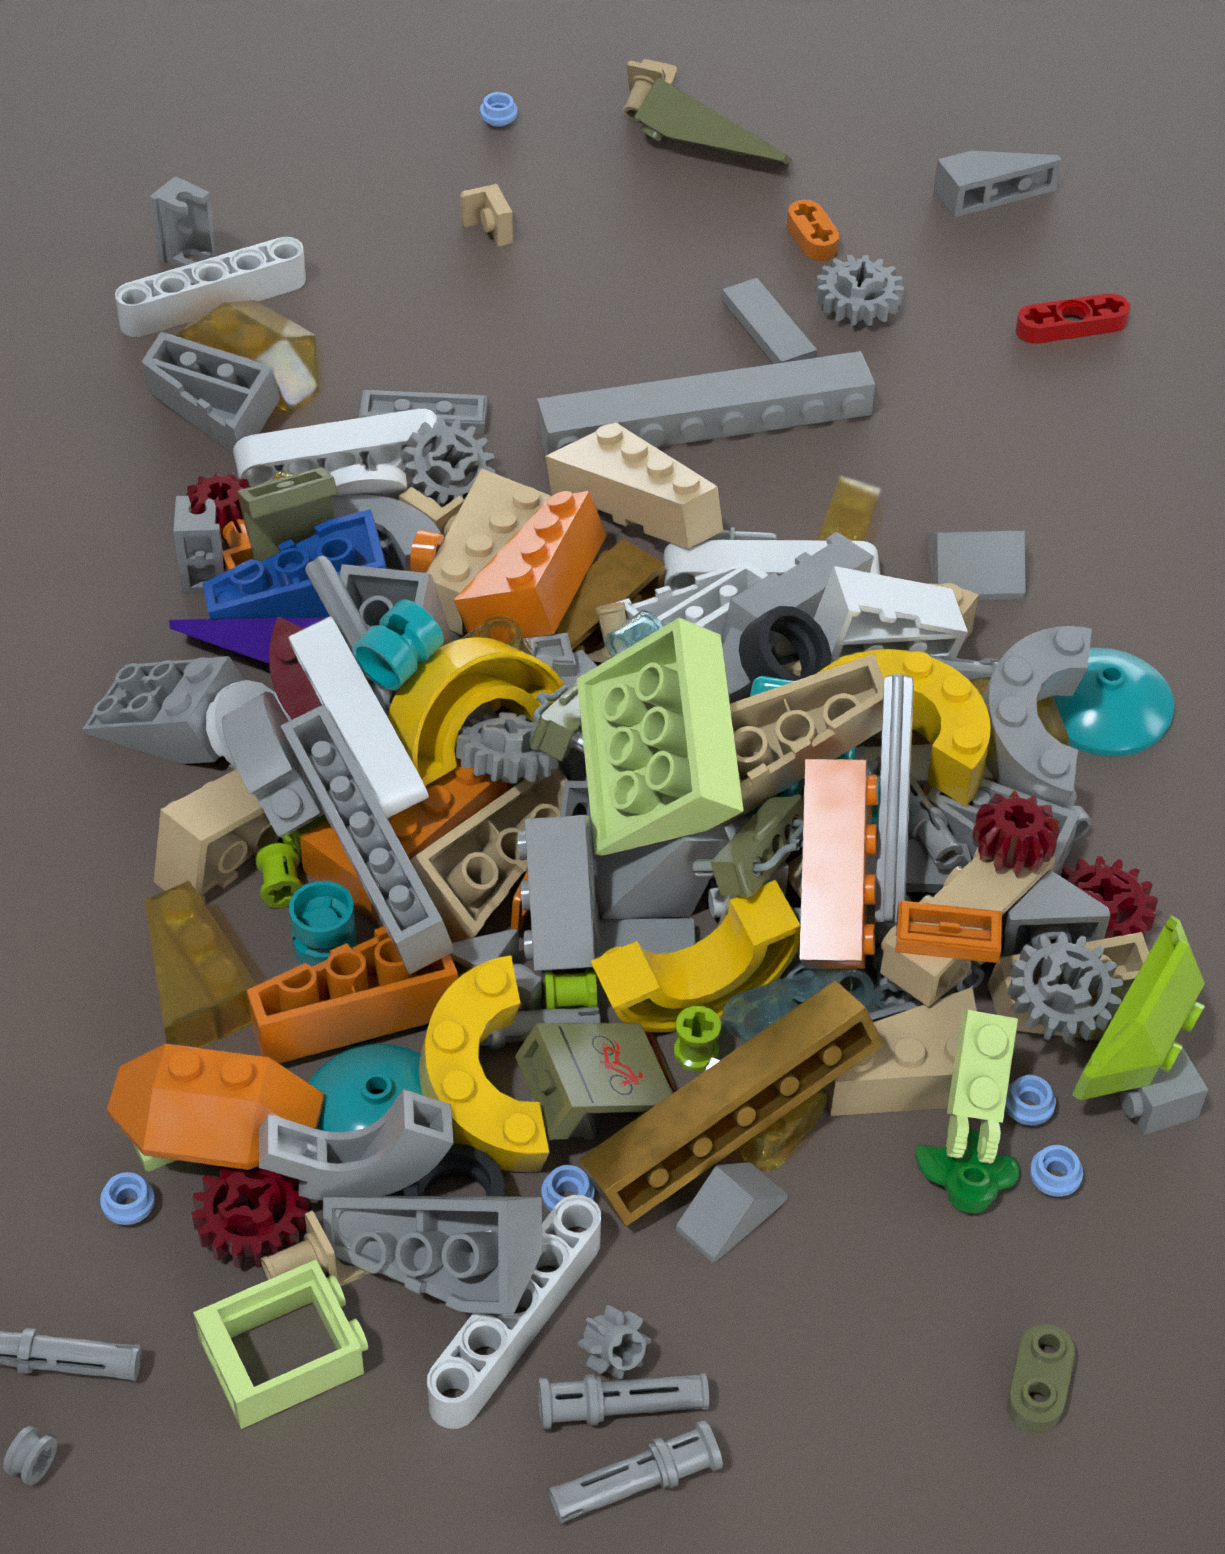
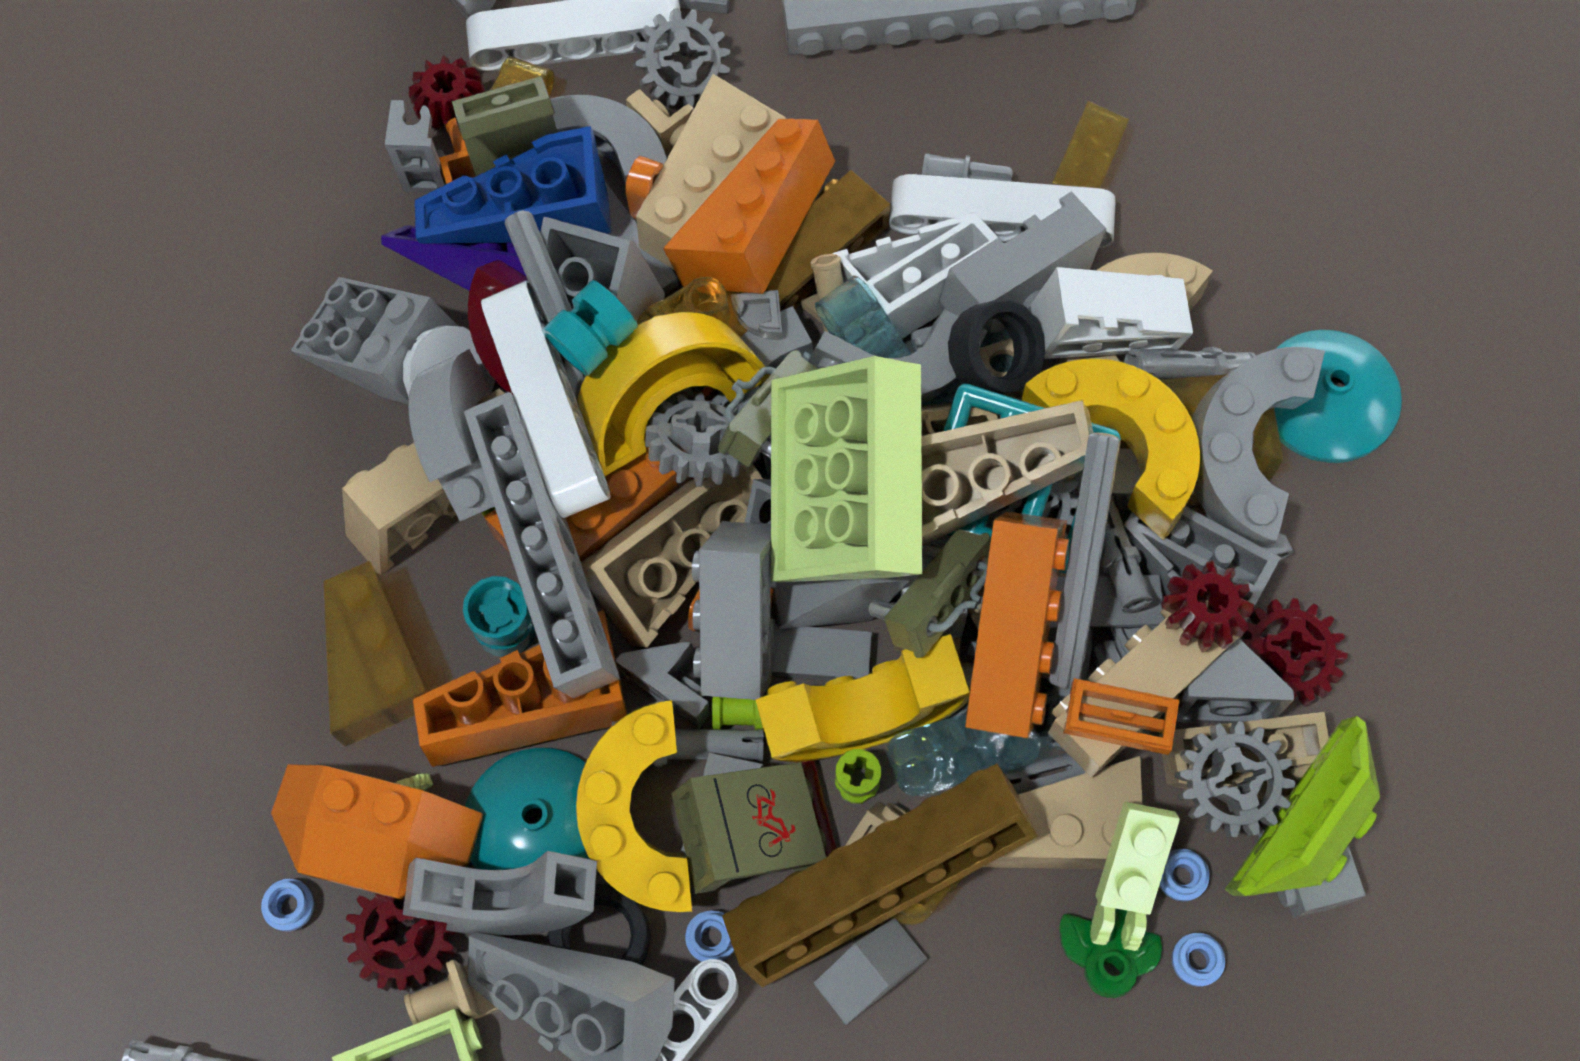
camera: 10 degrees right, 20 degrees up
lime bush [255,843,303,908] -> none
white tile [330,464,407,500] -> none
tan wedge [545,422,723,549] -> none
light grey slope [926,530,1026,601] -> none

